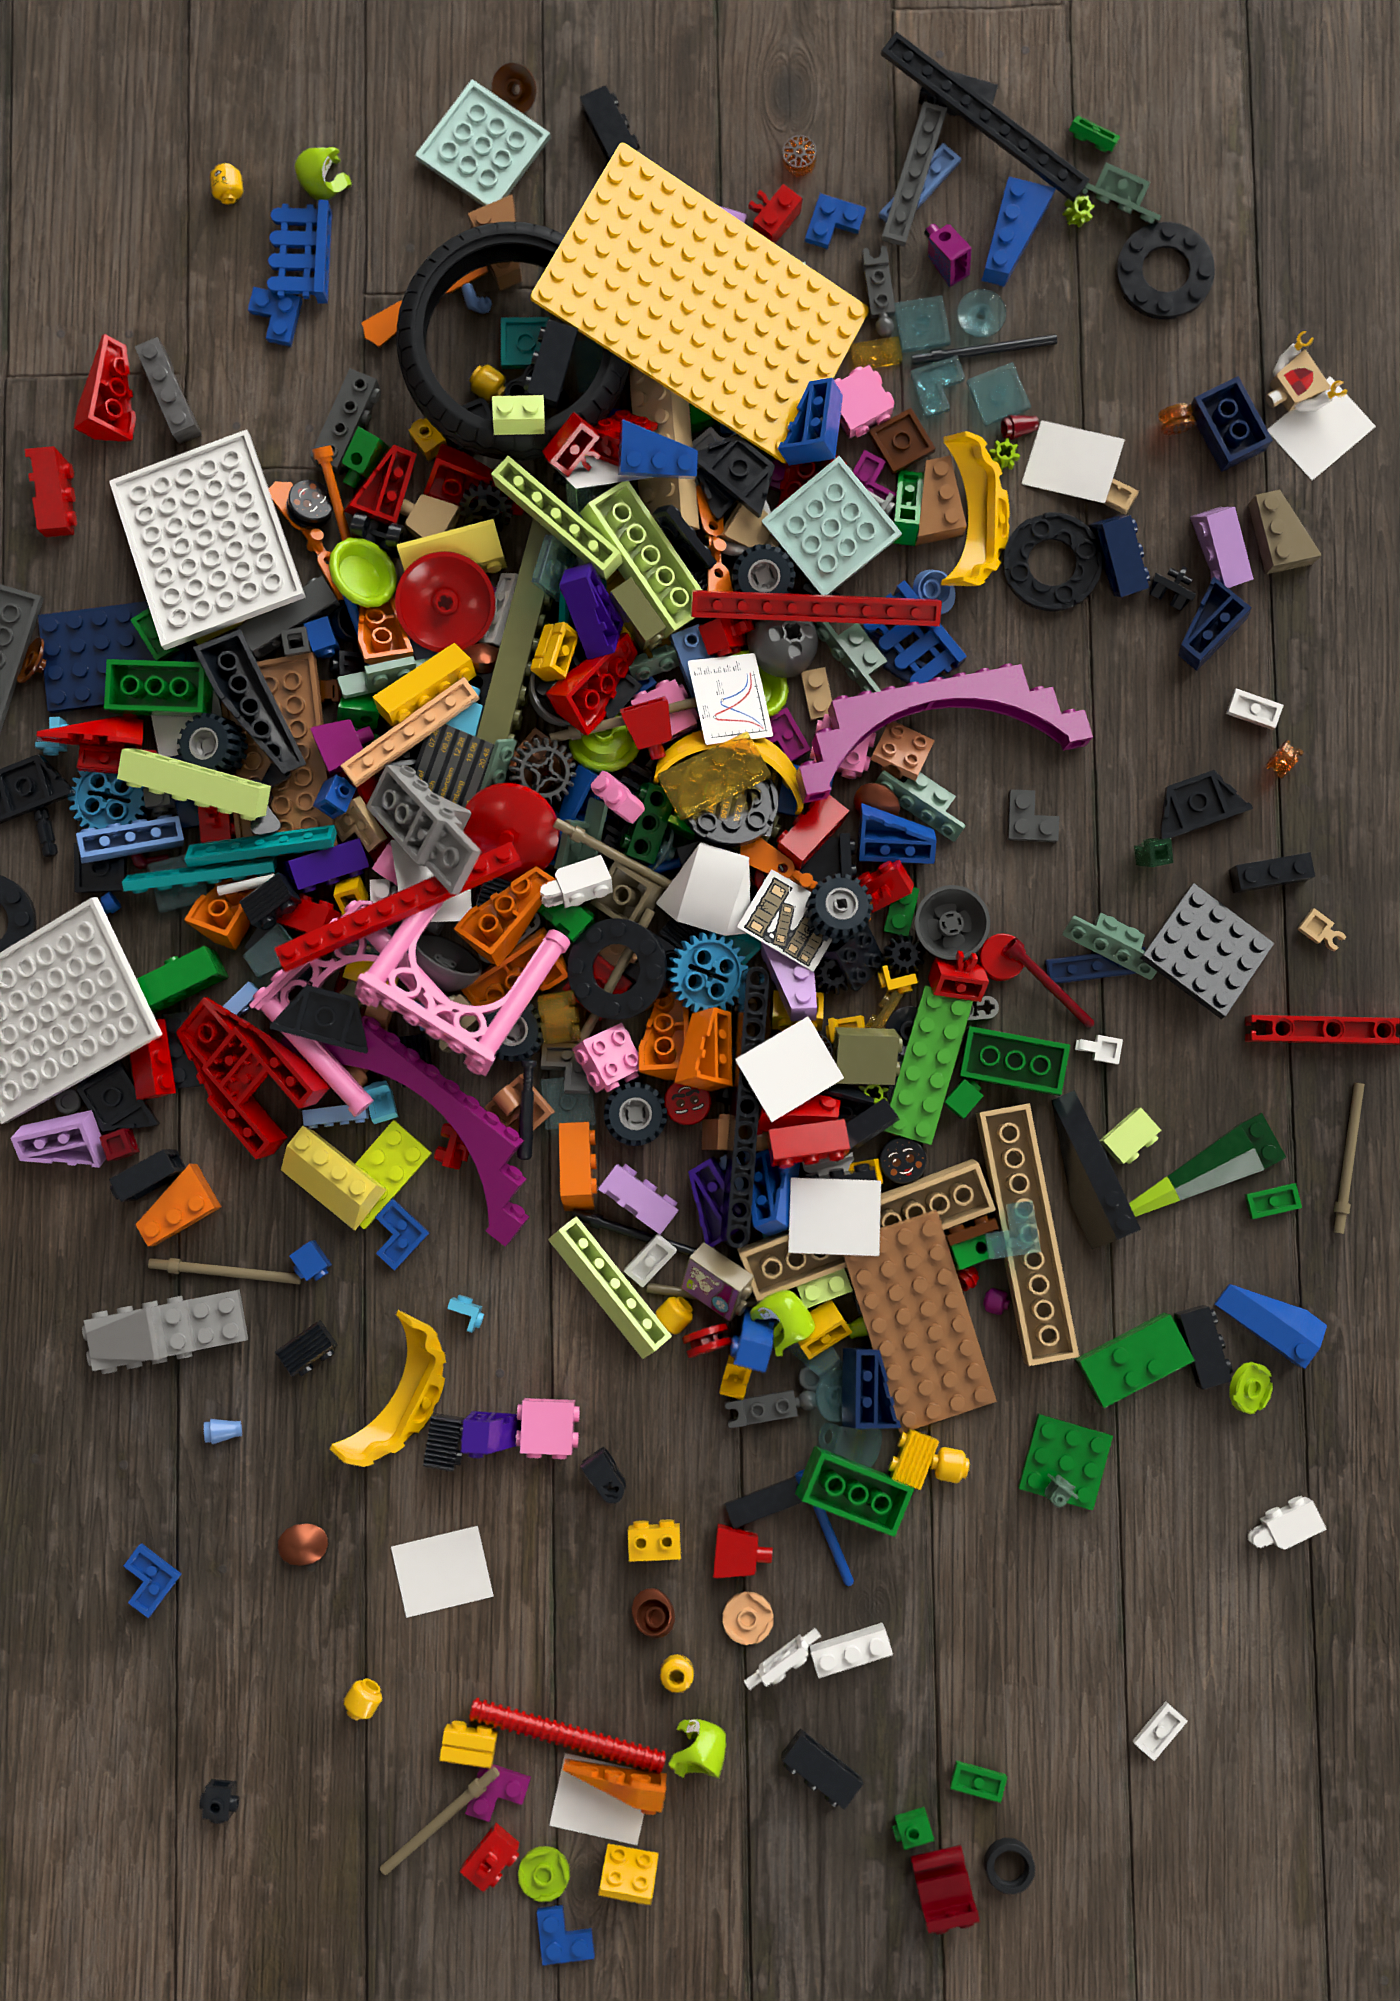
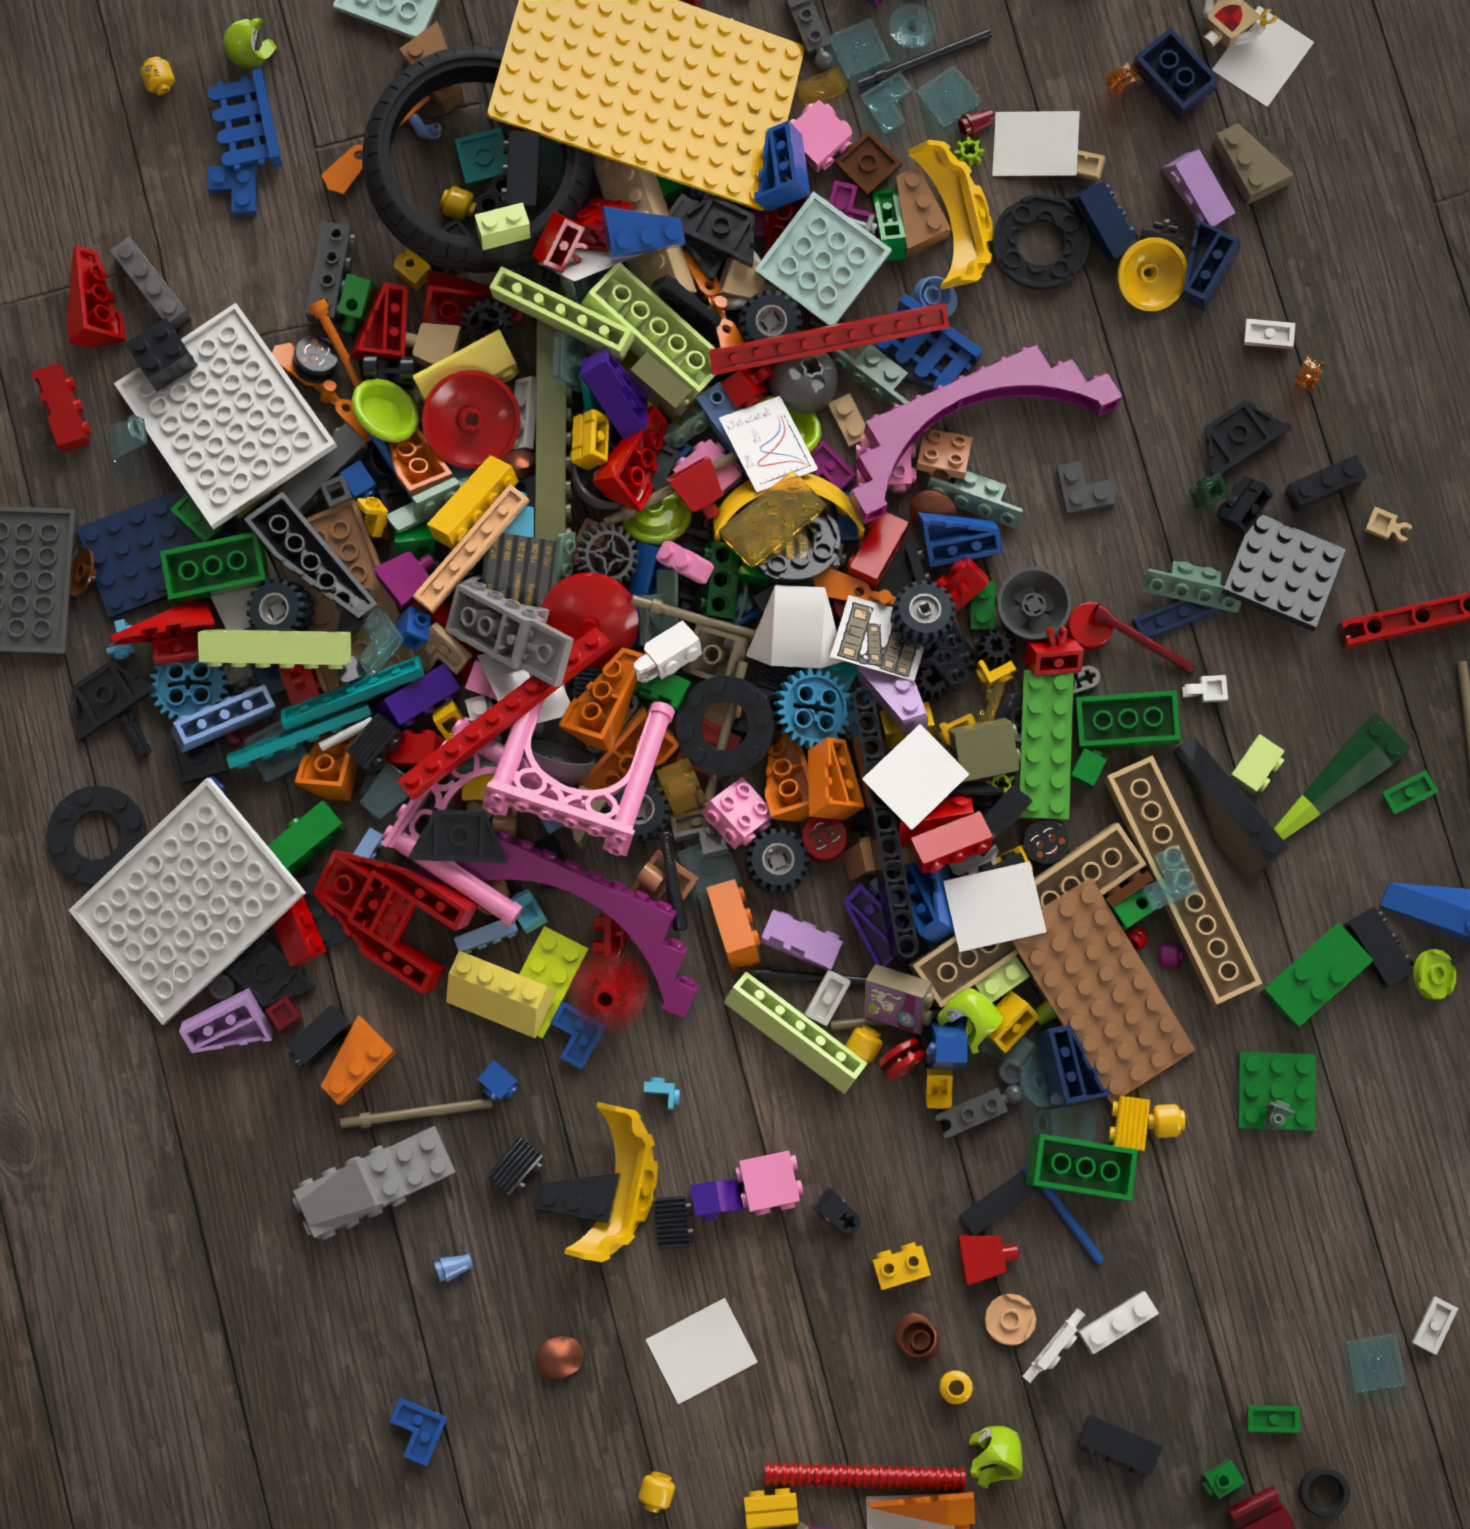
camera: 15 degrees left, 5 degrees down
none -> clear light blue piece [107,415,148,463]
none -> black brick [125,318,198,392]
none -> yellow bracket [356,497,388,537]
none -> clear light blue plate [357,606,404,677]
none -> black wing [535,1173,621,1224]
none -> red piece [568,945,650,1035]
none -> yellow dish [1117,237,1188,311]
none -> black brick [1216,475,1273,535]
none -> clear light blue plate [1345,1333,1406,1393]

